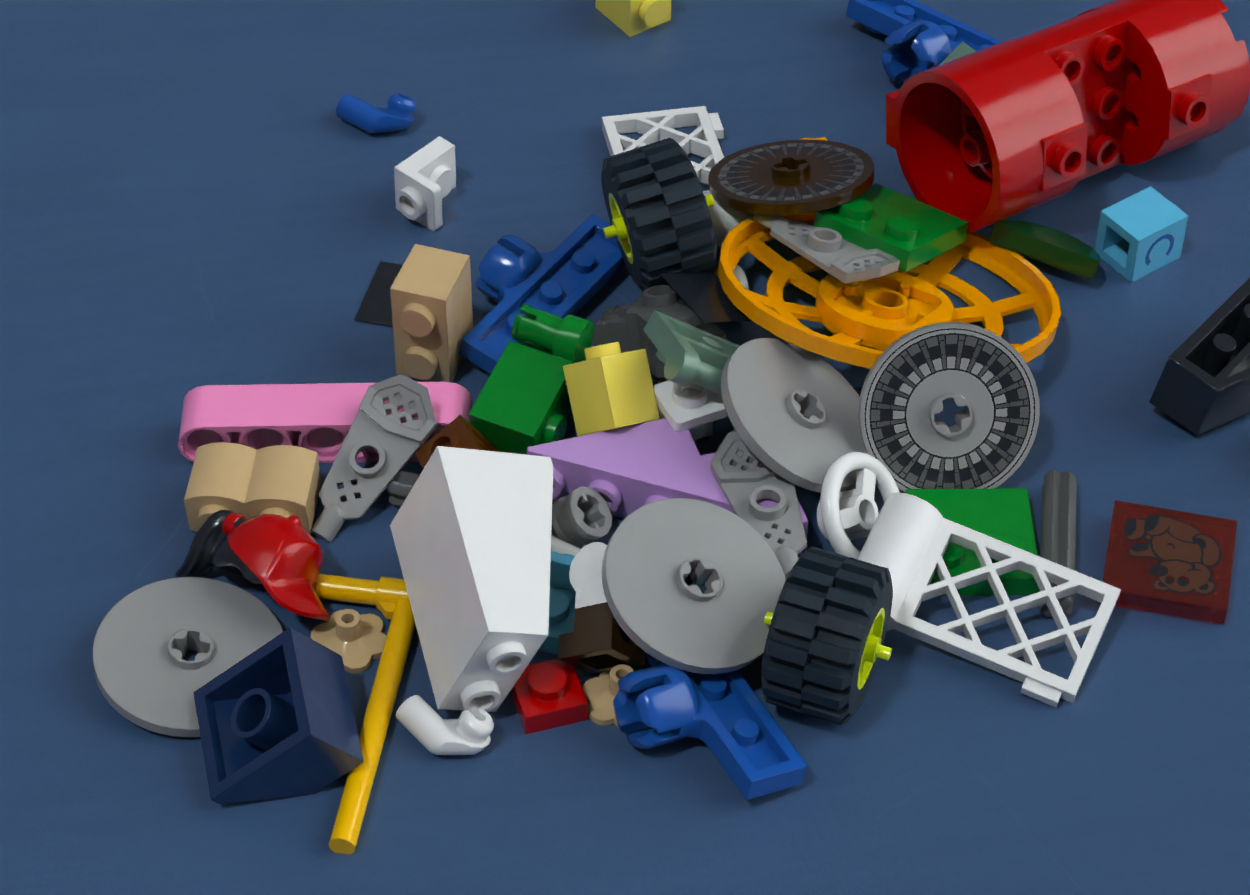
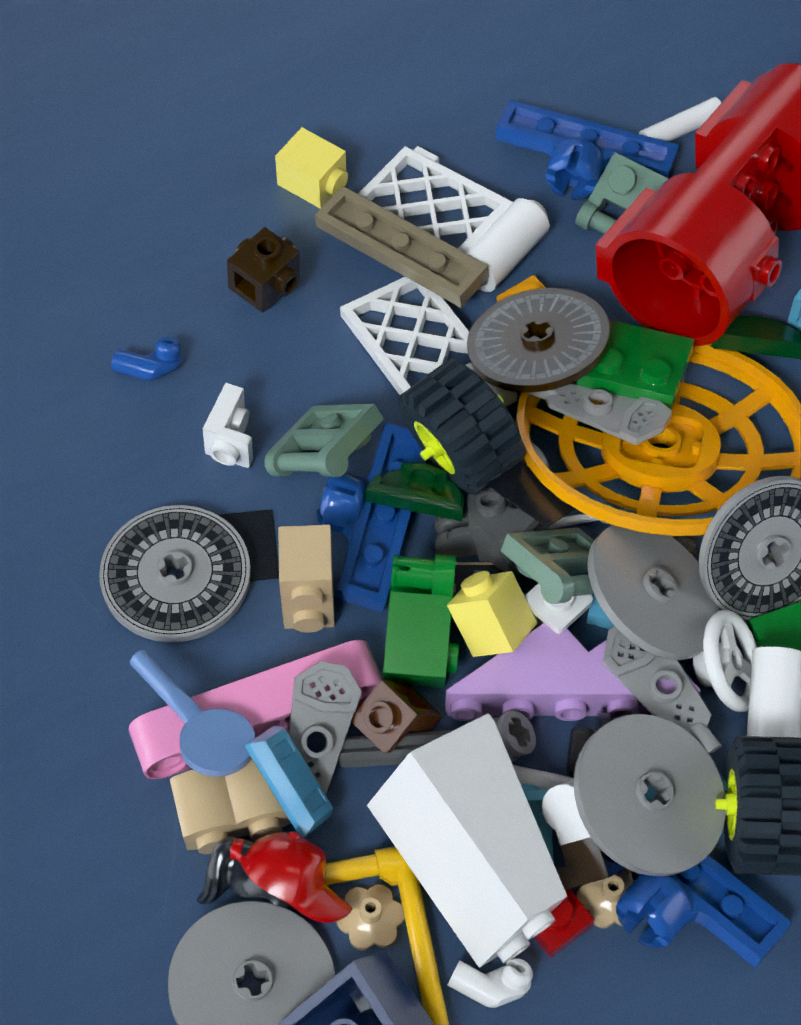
camera: 20 degrees left, 15 degrees up
none -> piece [99,505,251,642]
none -> medium blue piece [130,650,255,777]
none -> dark brown brick [227,227,300,313]
none -> dark azure tile [245,725,333,838]
none -> sand green plate [264,404,384,477]
none -> dark tan plate [314,186,489,308]
none -> white piece [358,146,550,292]
none -> dark green tile [365,463,464,521]

